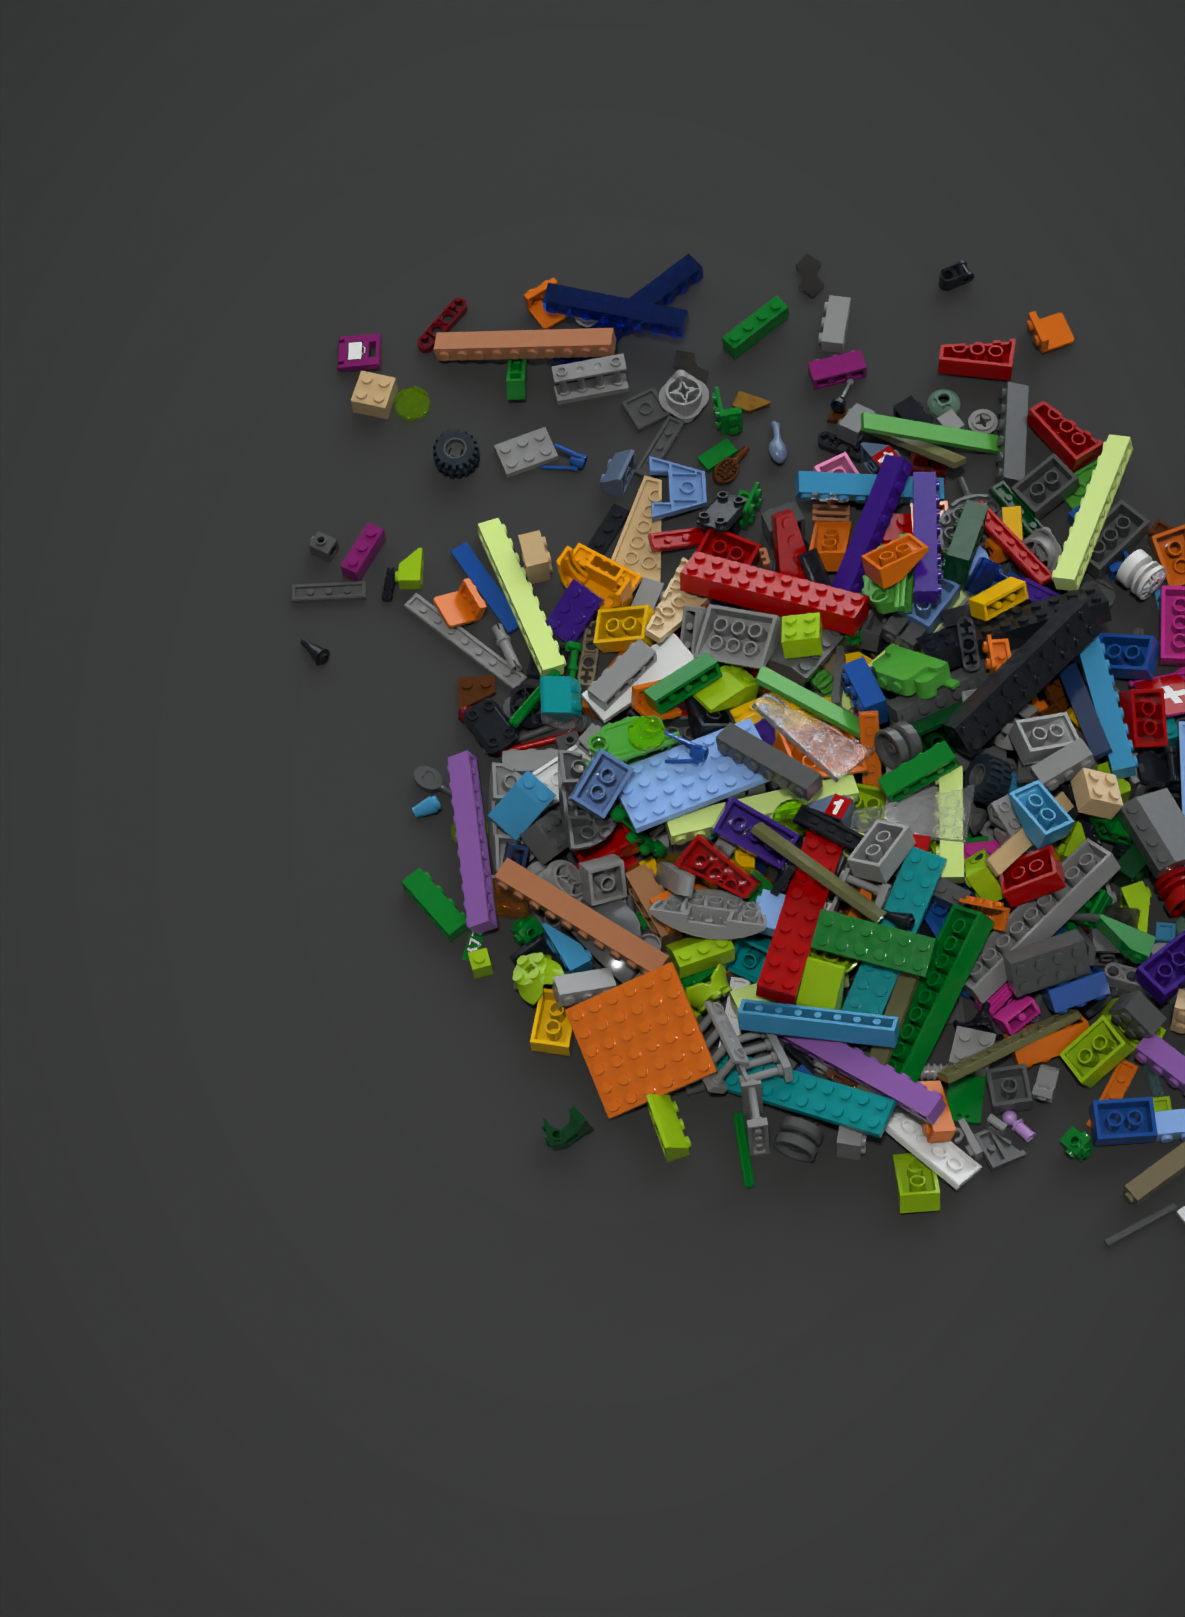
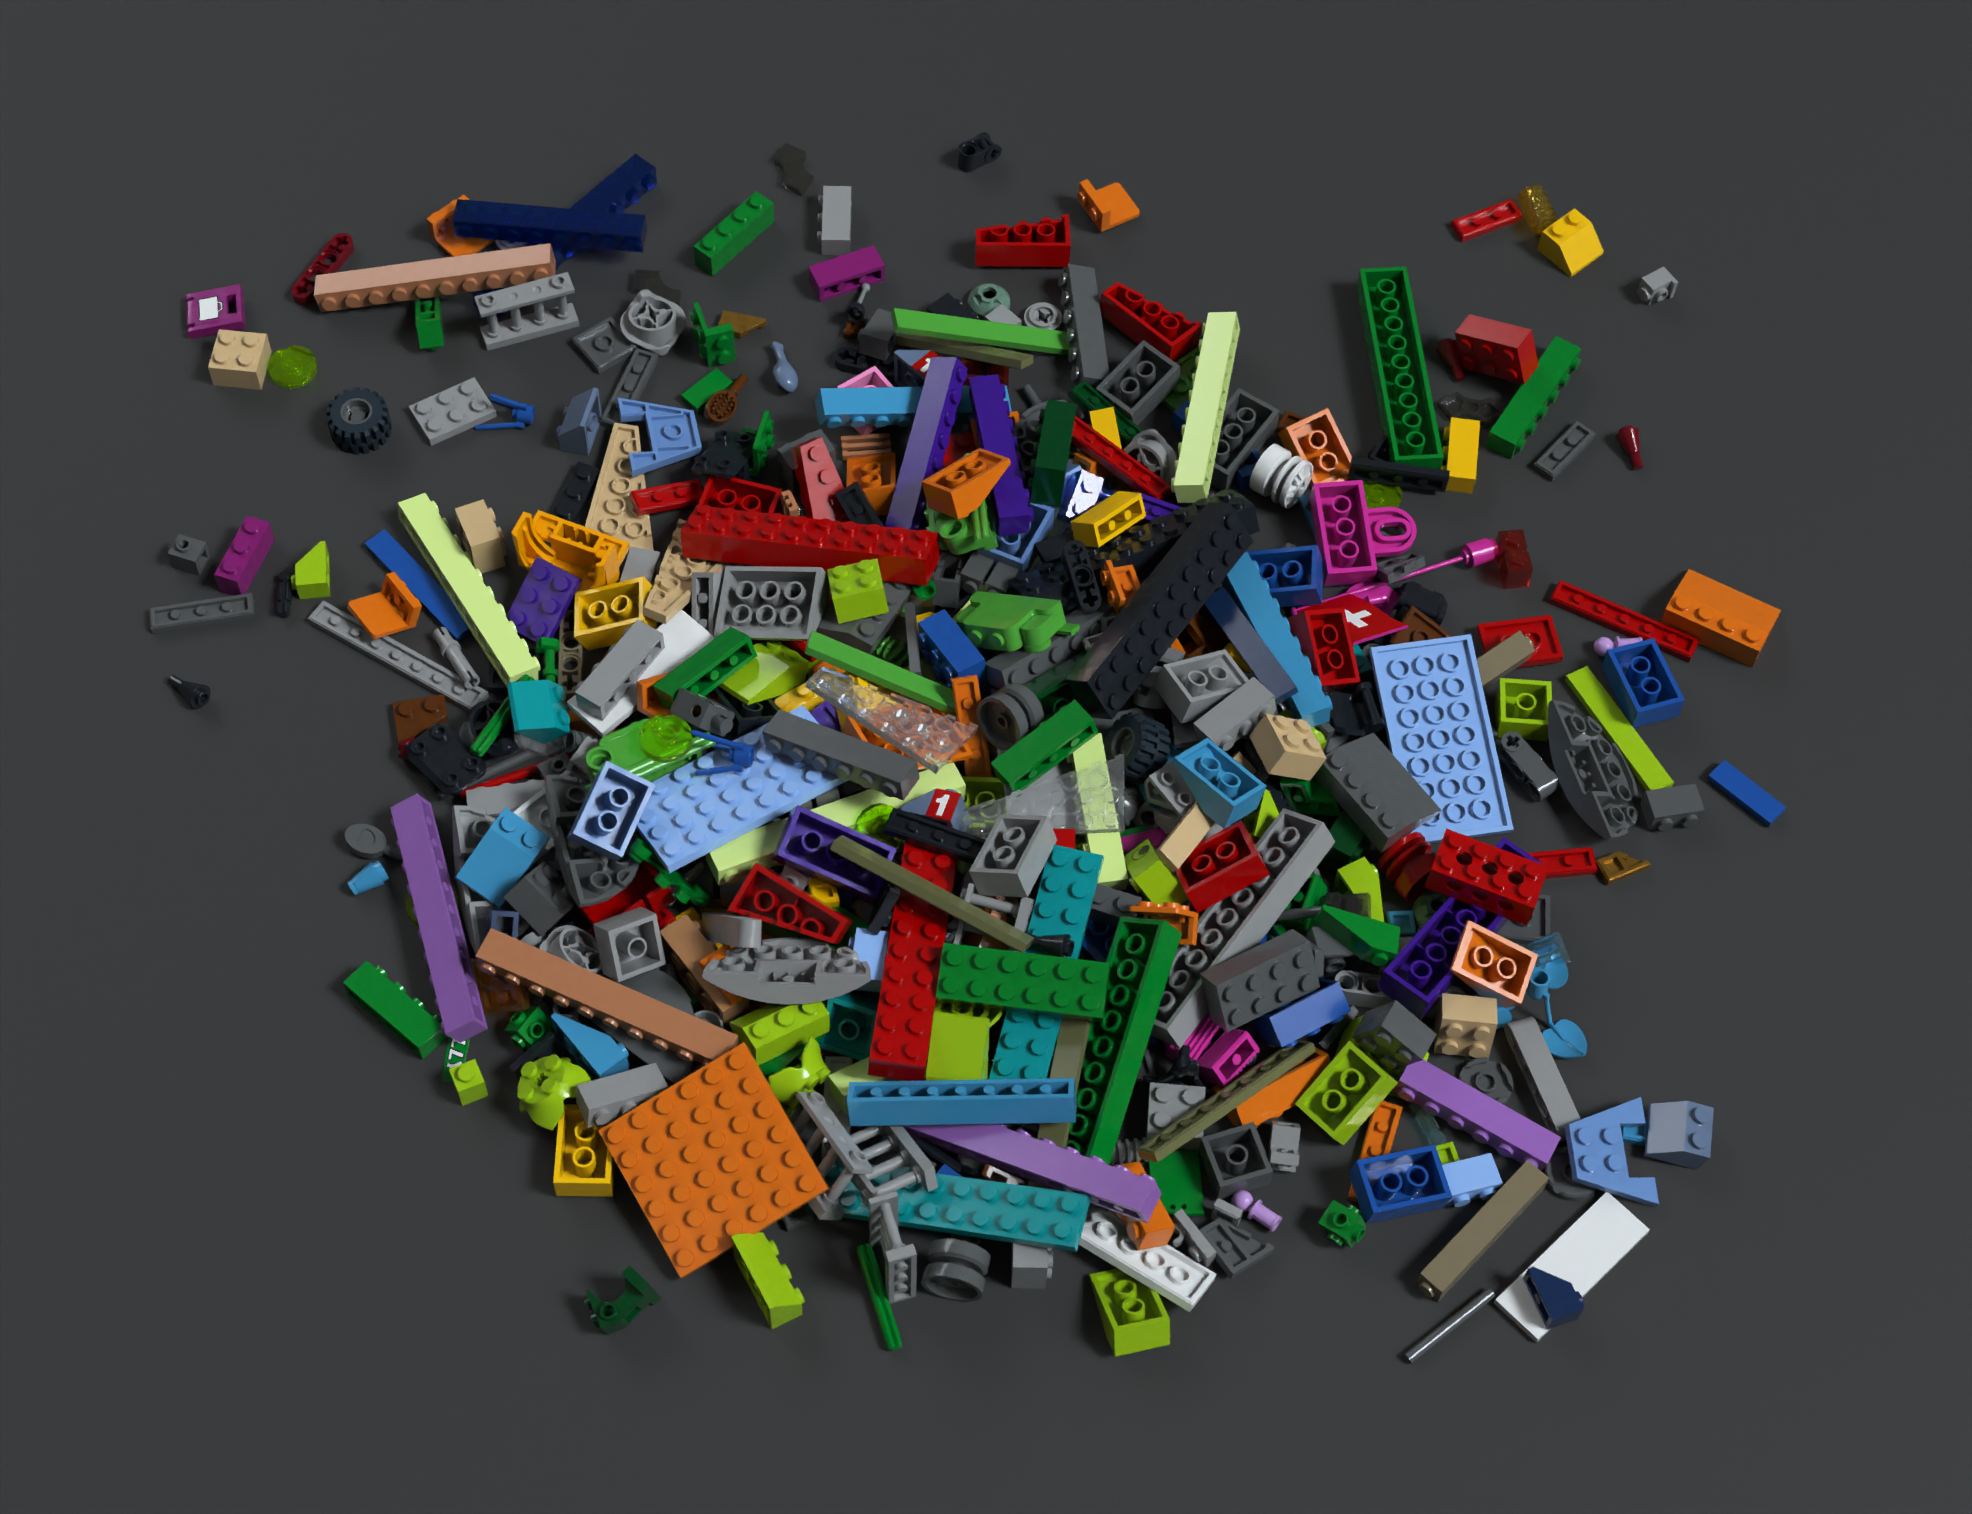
camera: 20 degrees left, 5 degrees down
none -> dark grey torso [670,688,735,737]

